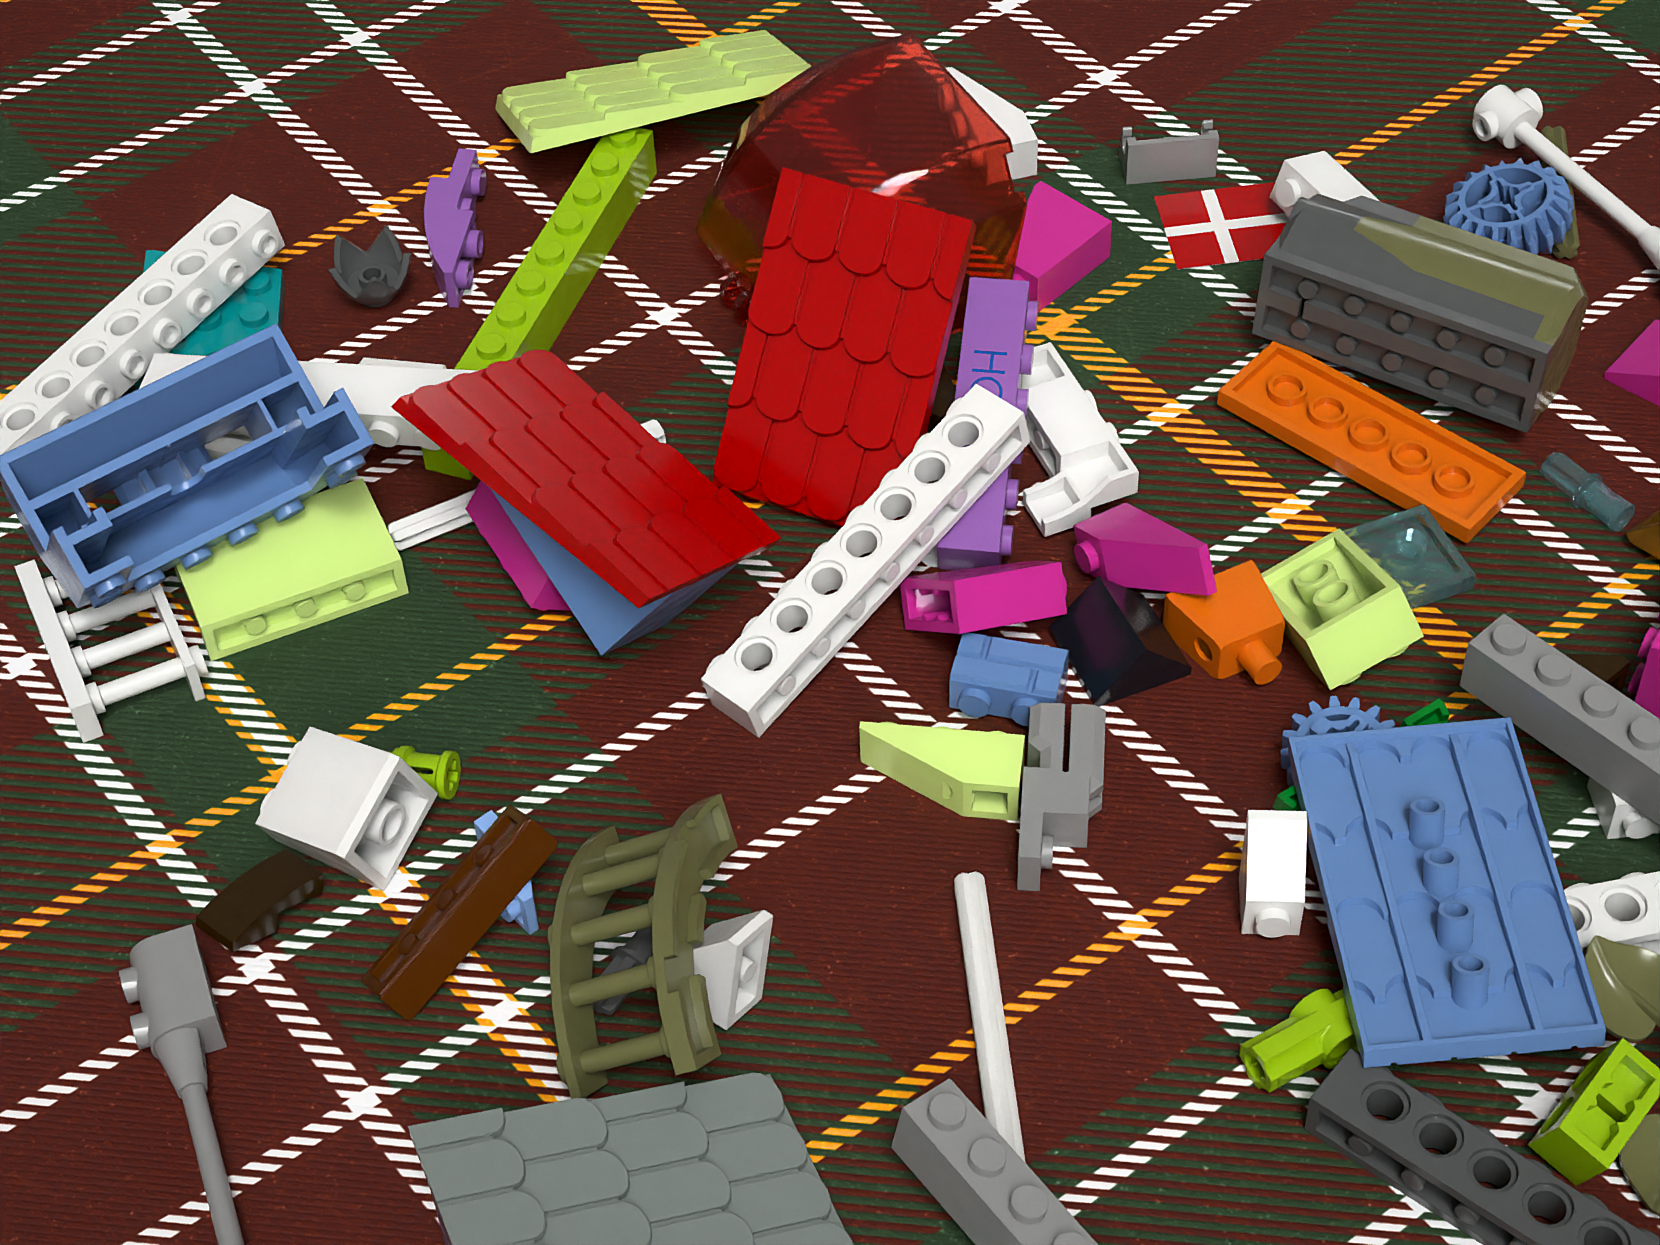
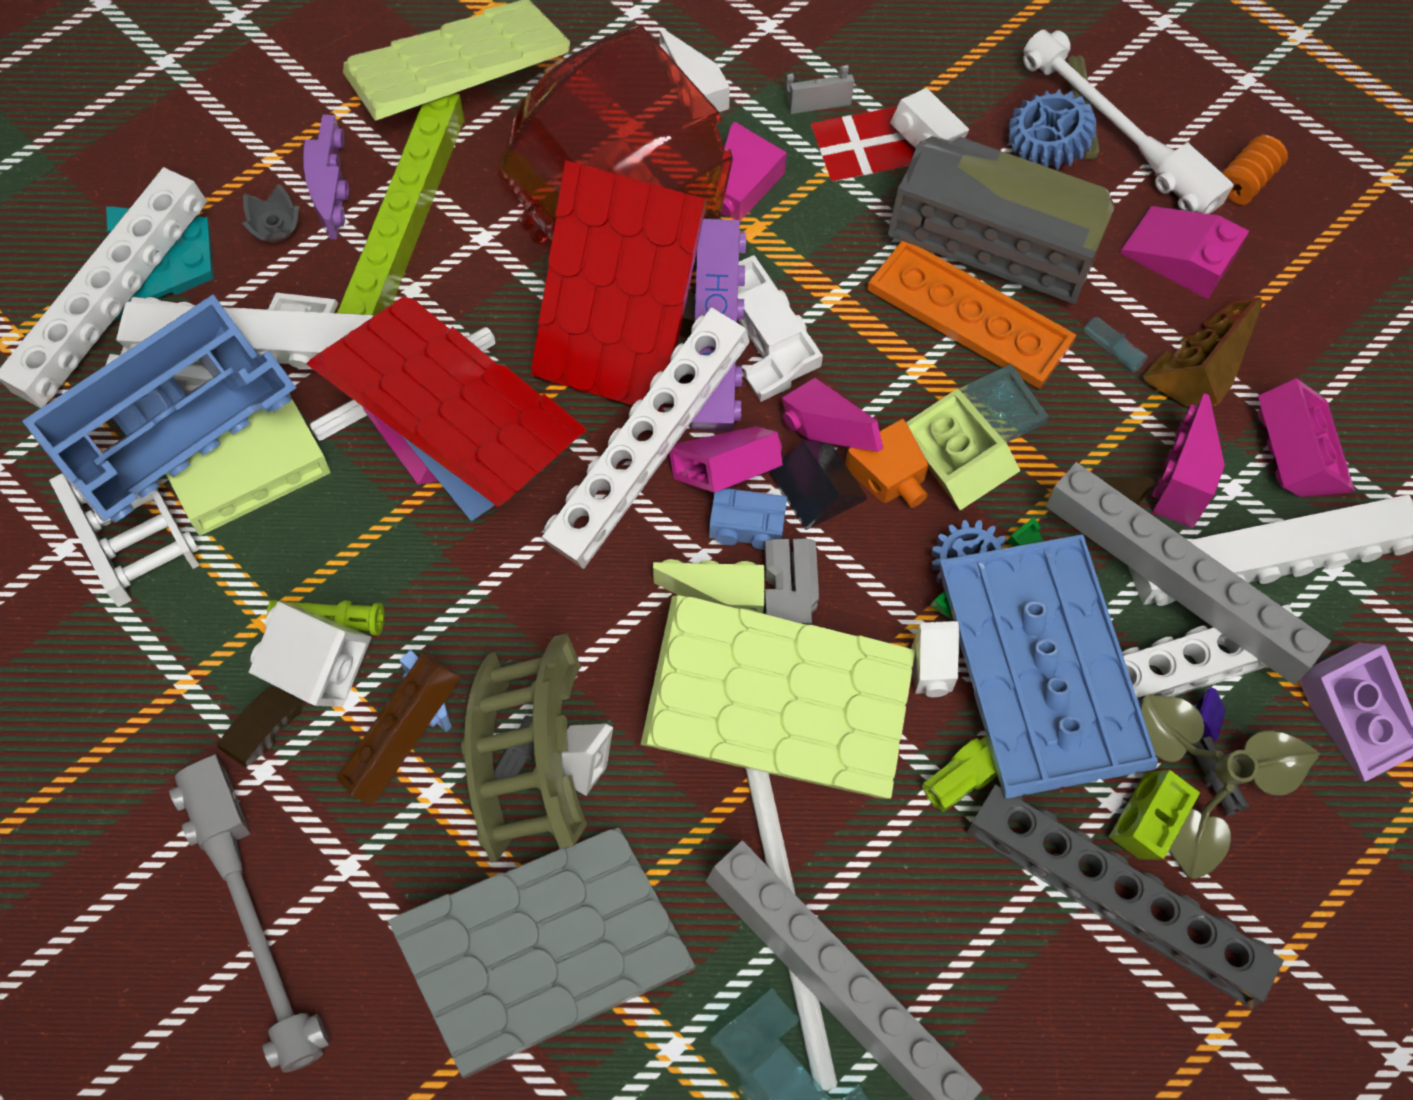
camera: 10 degrees left, 15 degrees up
none -> yellowish green piece [641,595,916,799]

